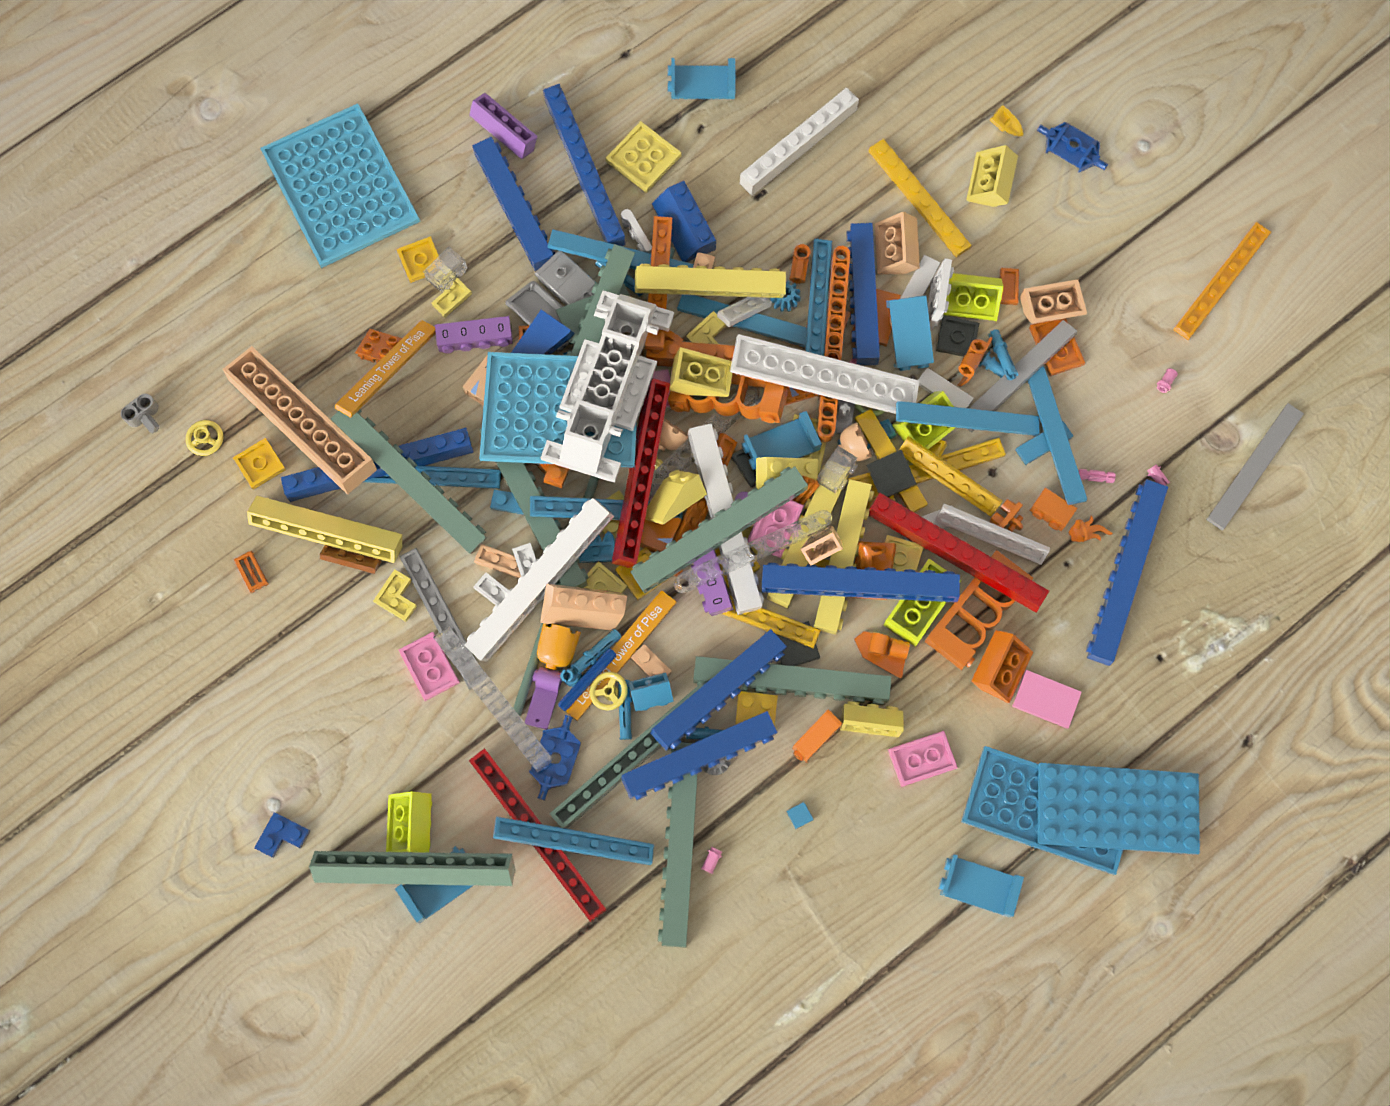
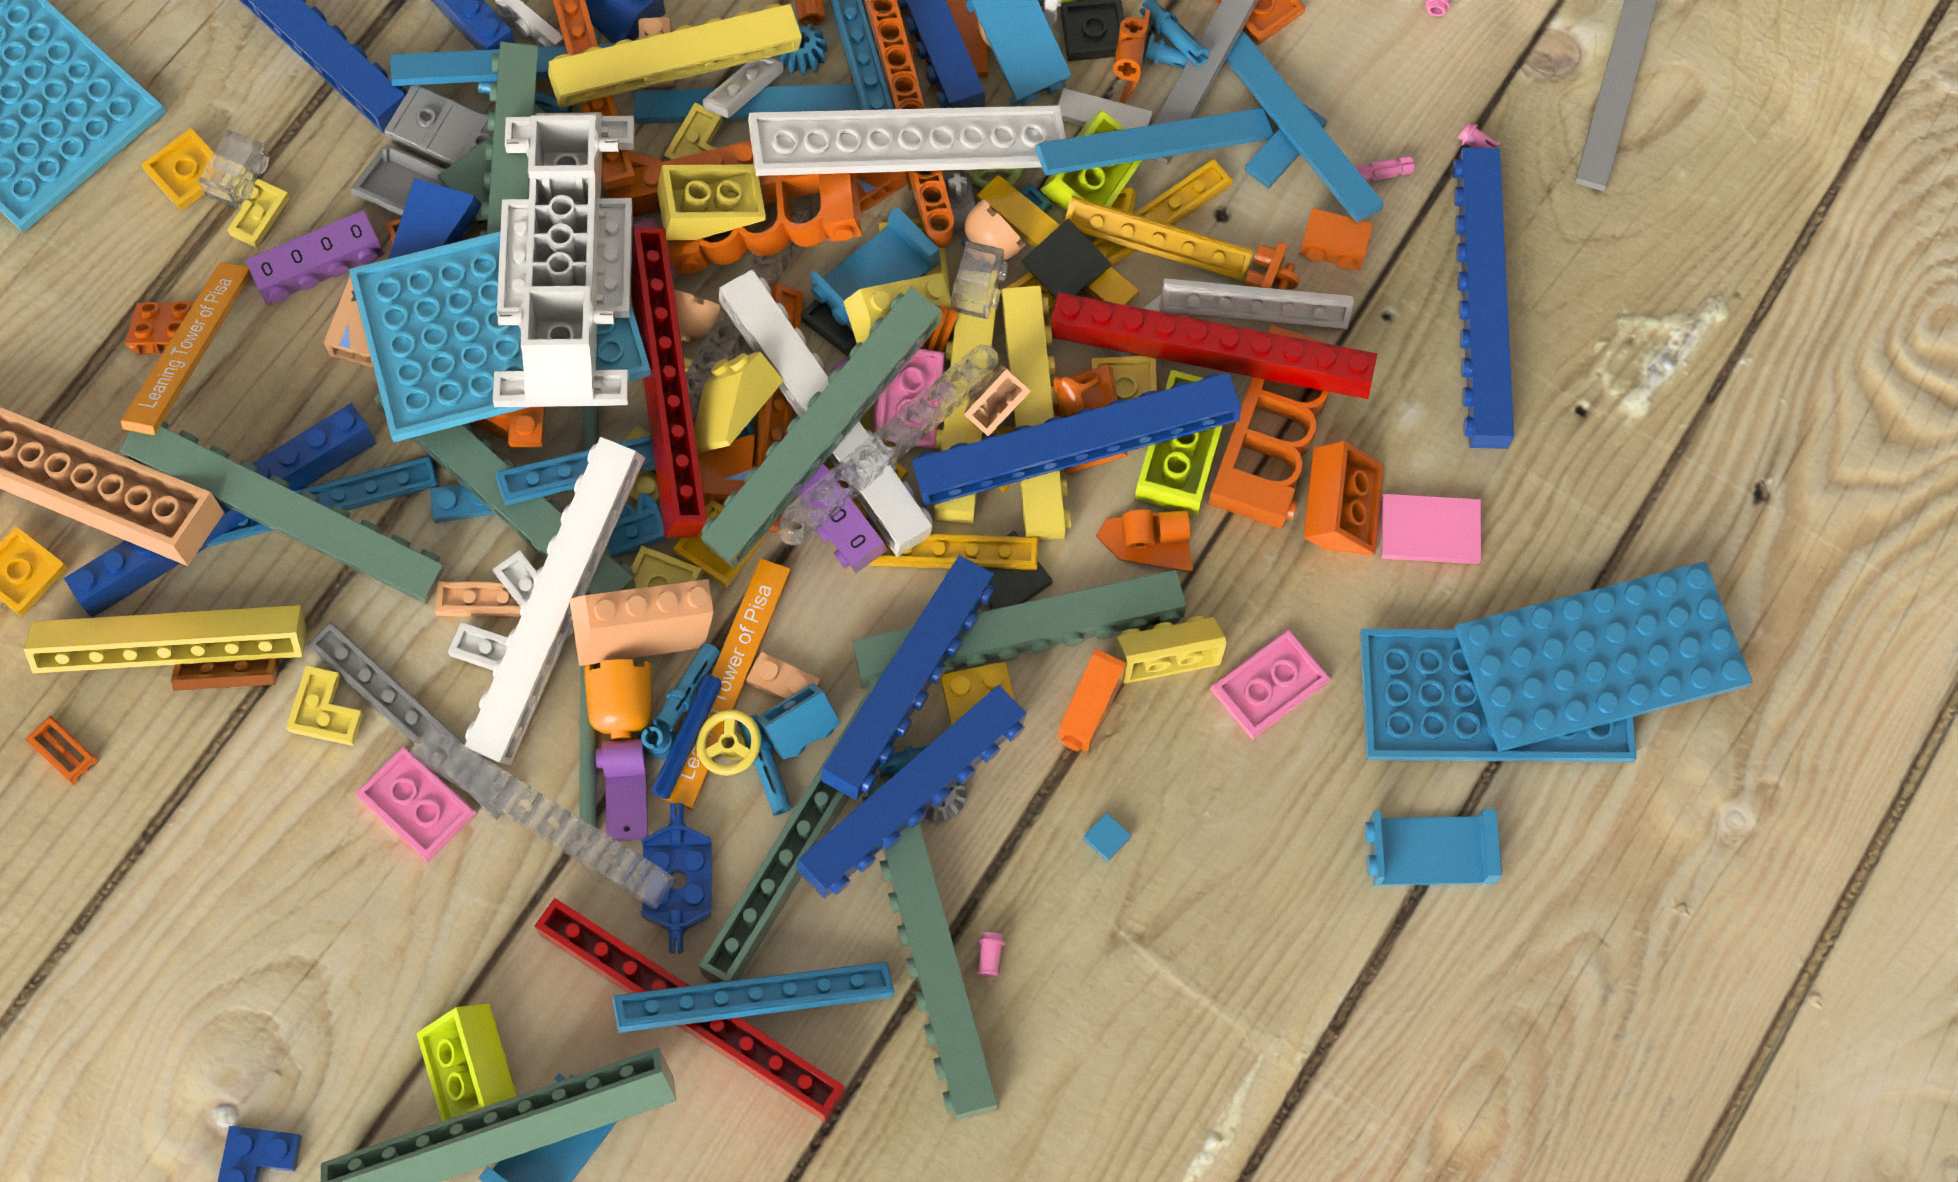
camera: 20 degrees left, 5 degrees down
orange piece [1068,515,1113,542] -> none

